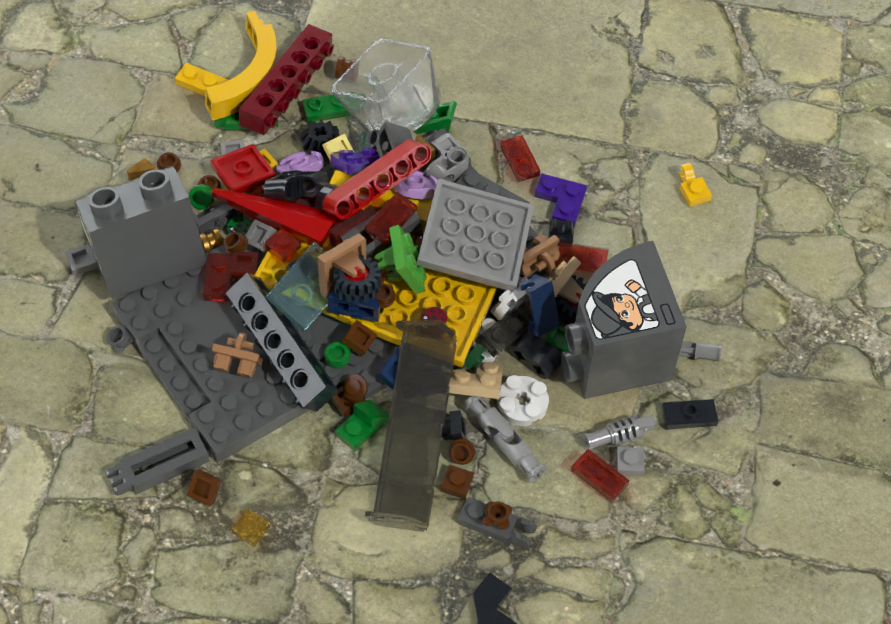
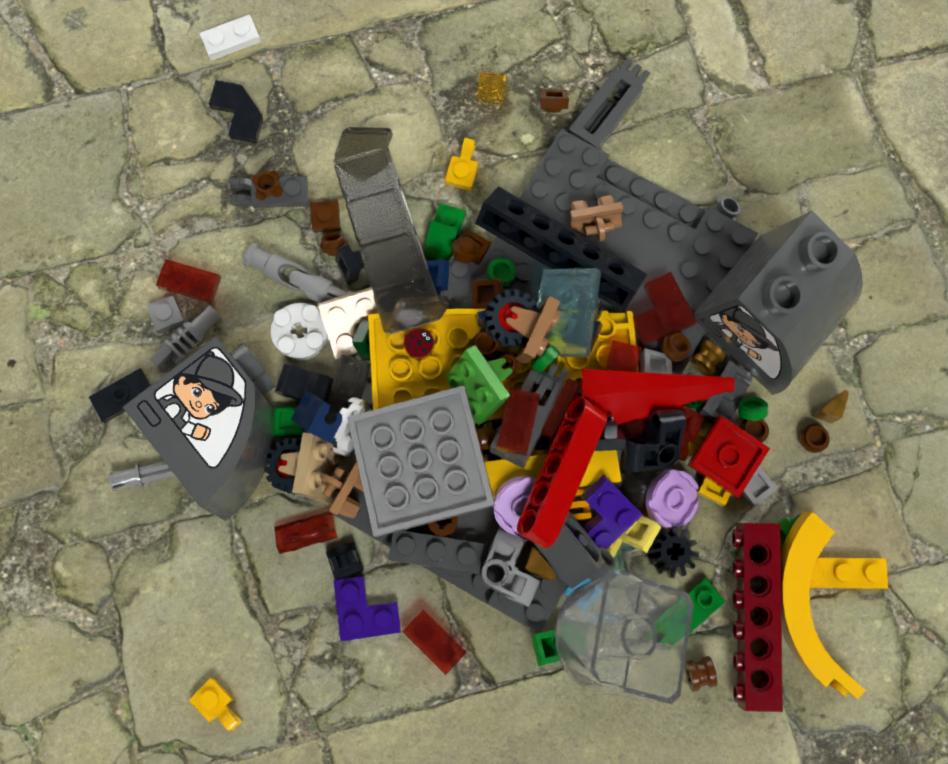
camera: 155 degrees right, 20 degrees up
none -> yellow plate [445,138,478,191]

